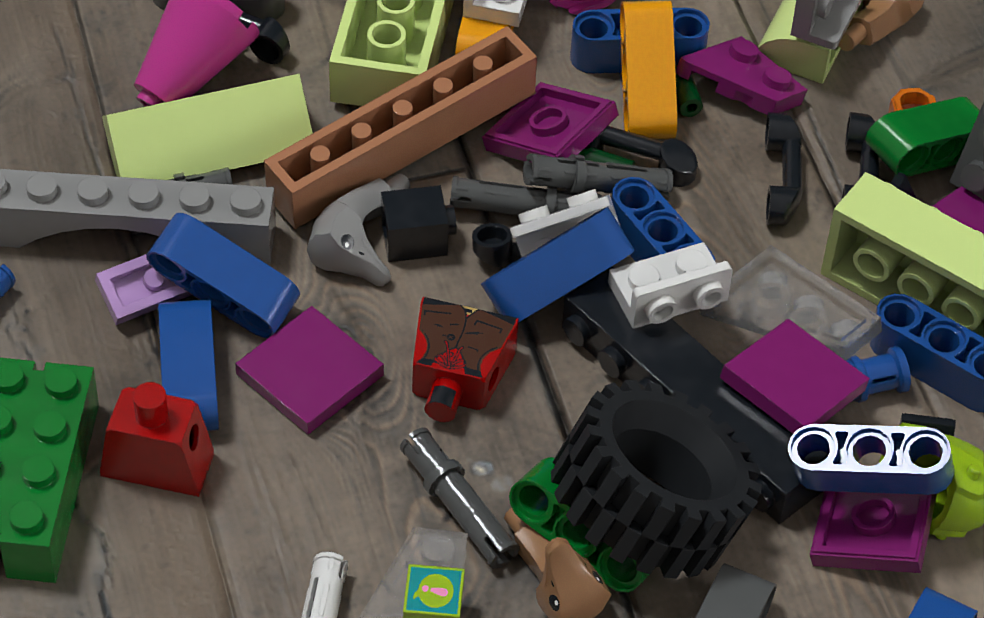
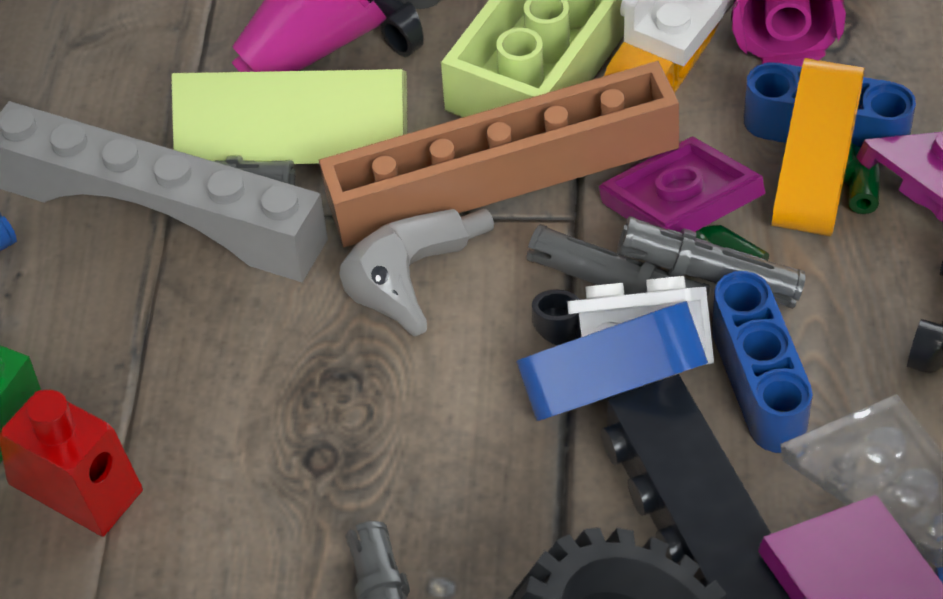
camera: 25 degrees right, 0 degrees up
lavender plate [95,254,192,325] -> none
blue beam [146,213,300,338] -> none
blue beam [158,299,219,431] -> none
magenta tile [235,306,384,435] -> none
black brick [381,185,457,262] -> none
torso [412,297,519,422] -> none
black bar [584,126,698,187] -> none
white bracket [608,242,733,329] -> none

